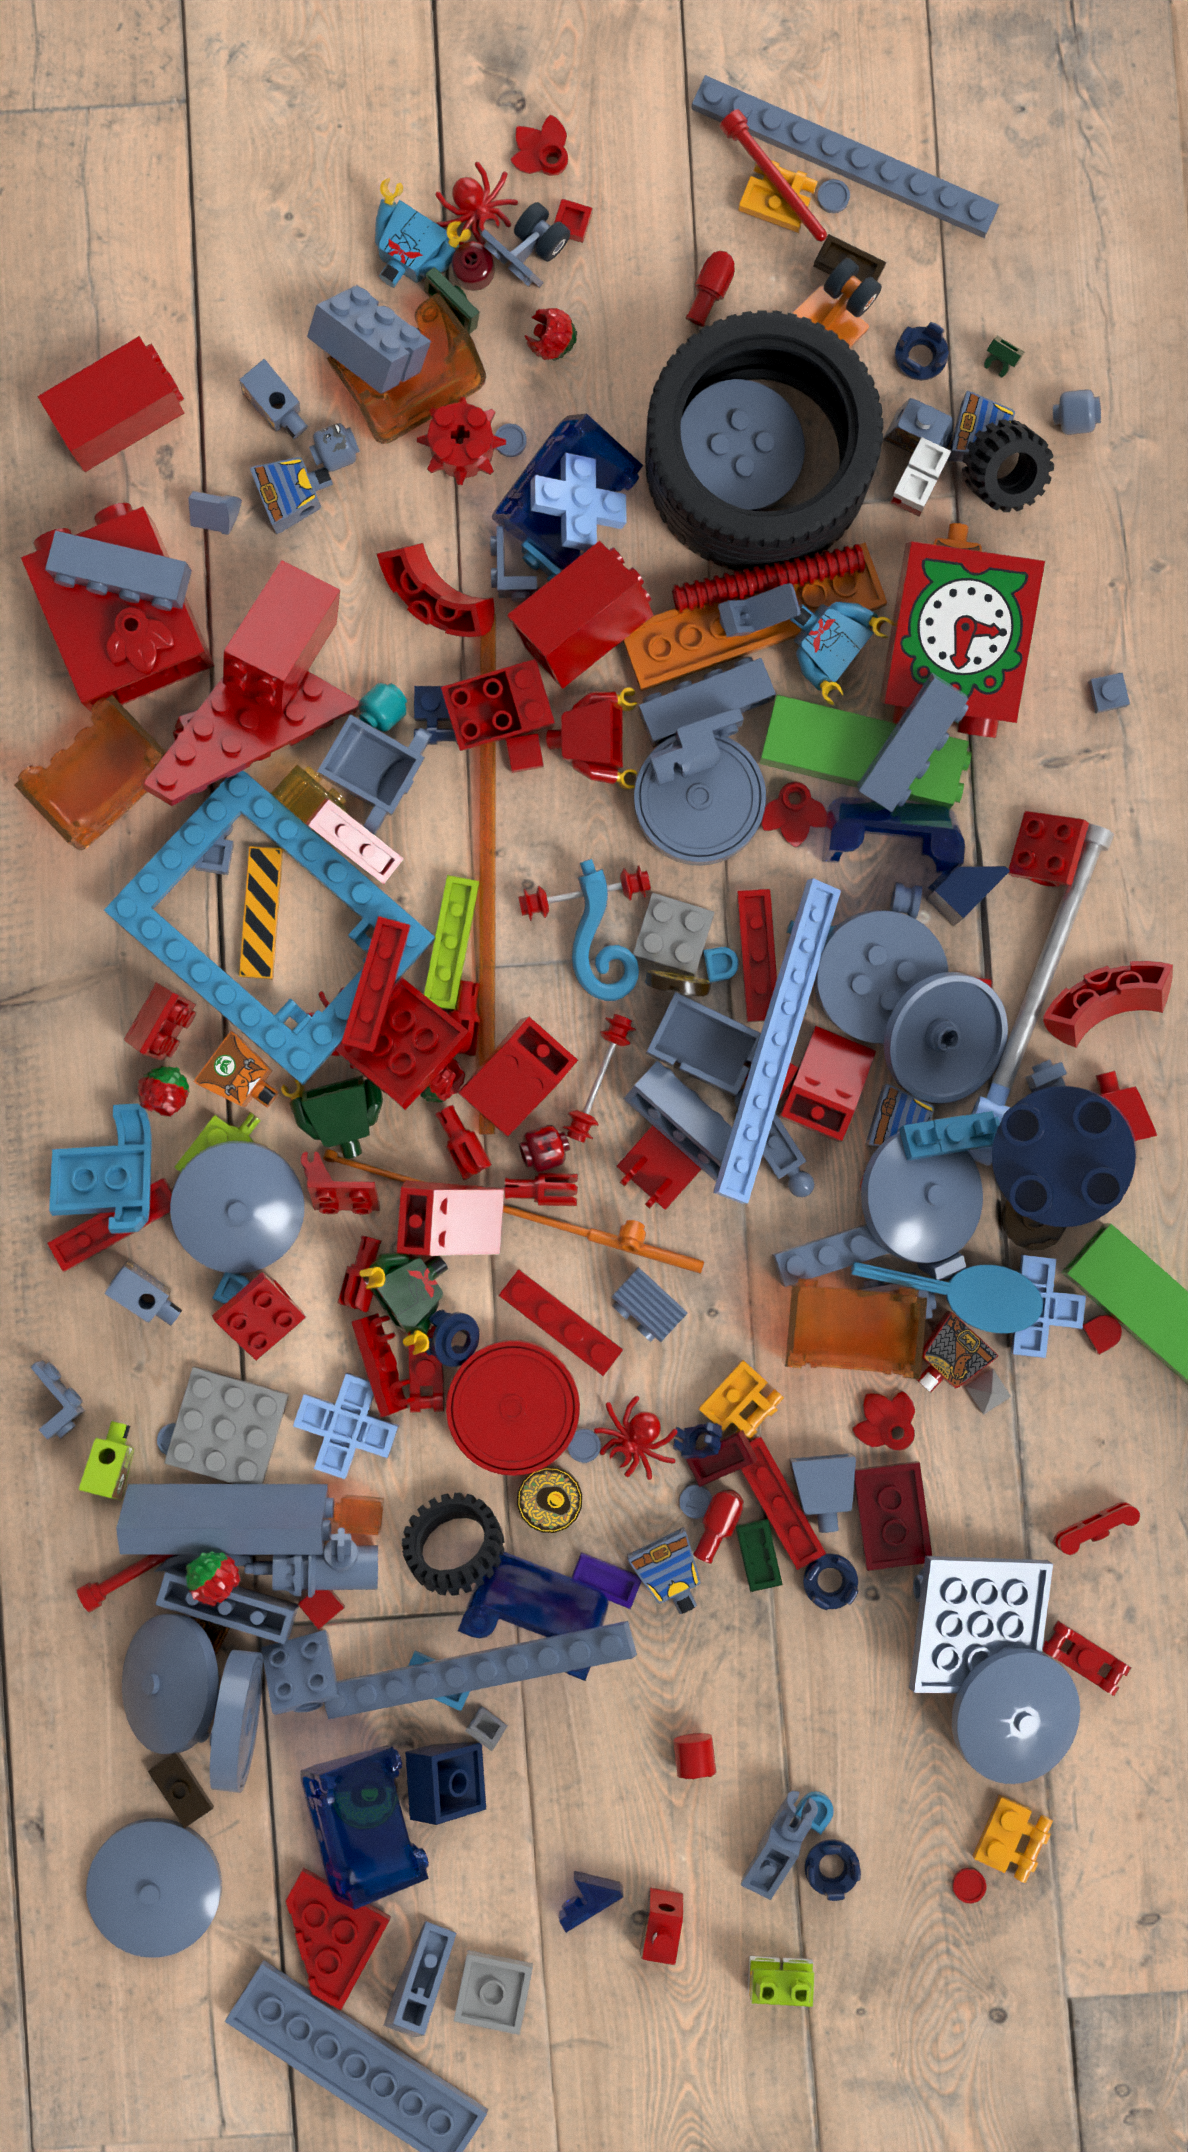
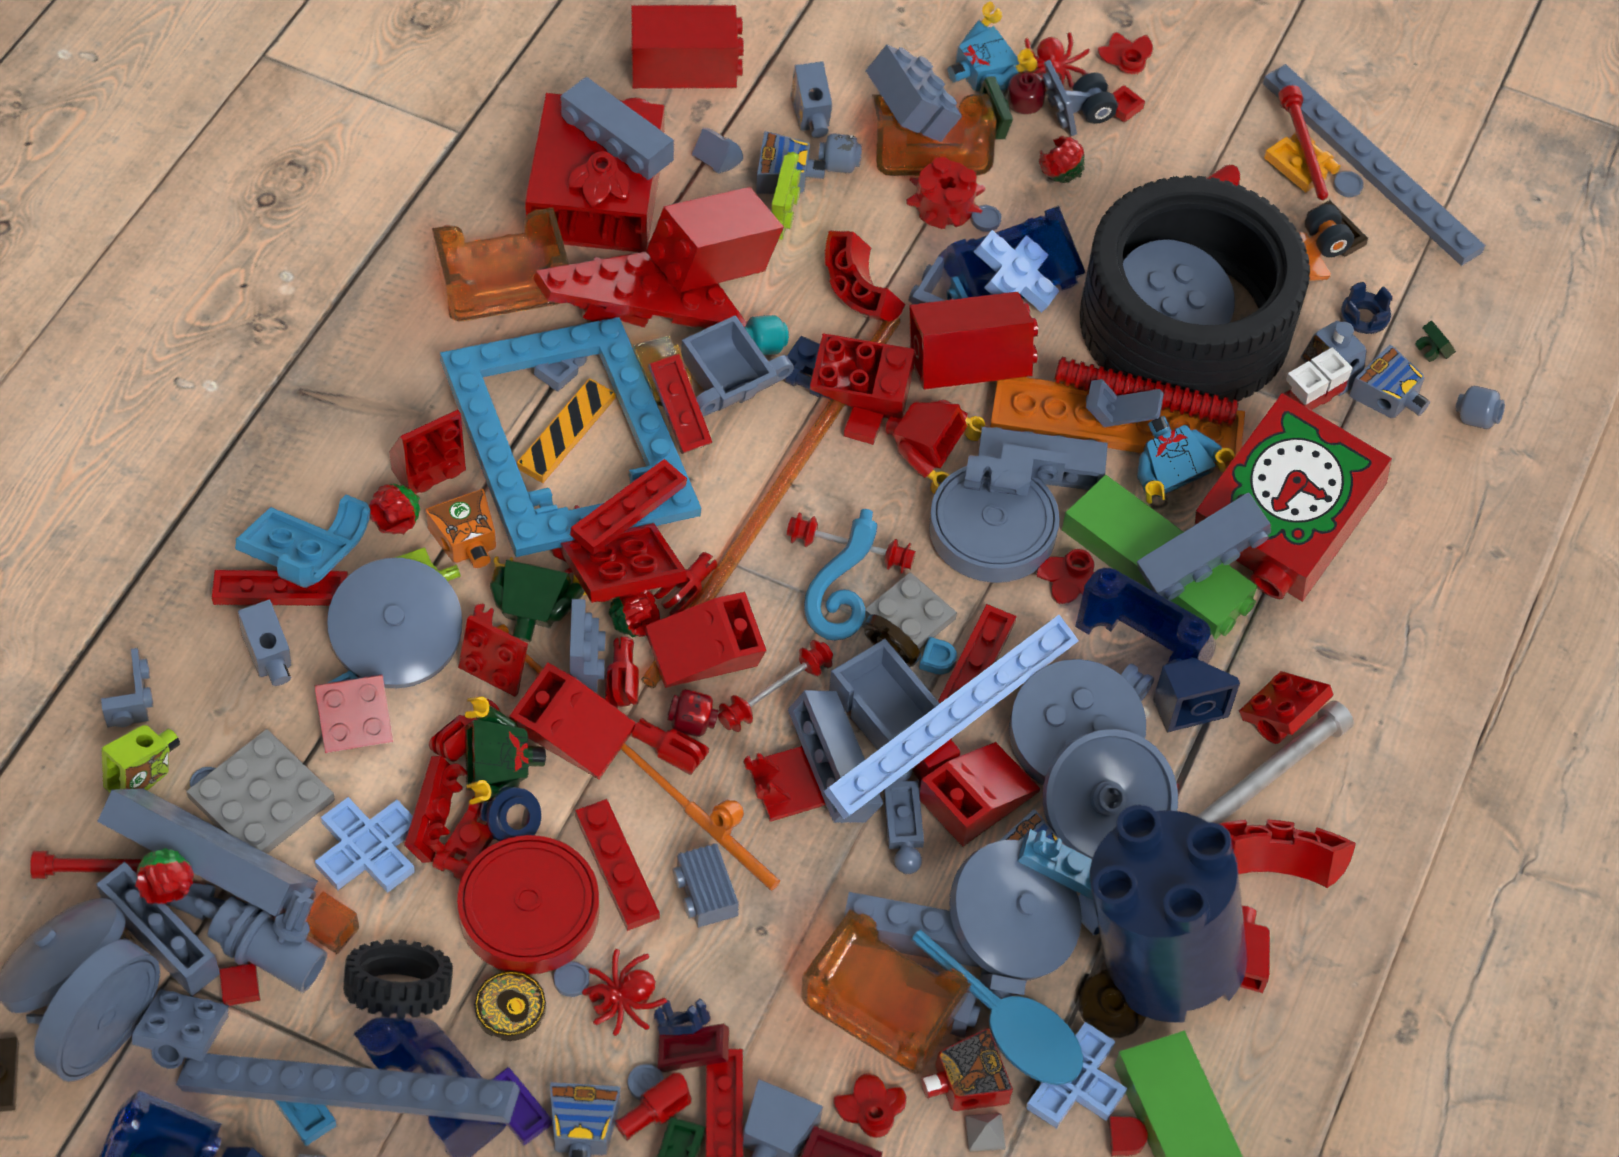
camera: 20 degrees right, 30 degrees down
lime plate [424,875,480,1010] -> none
light orange plate [698,1359,784,1439] -> none
black tyre [962,419,1054,512] -> none
sand blue plate [1088,672,1130,714] -> none
none -> sand blue plate [570,599,605,692]
none -> lime plate [772,152,801,240]

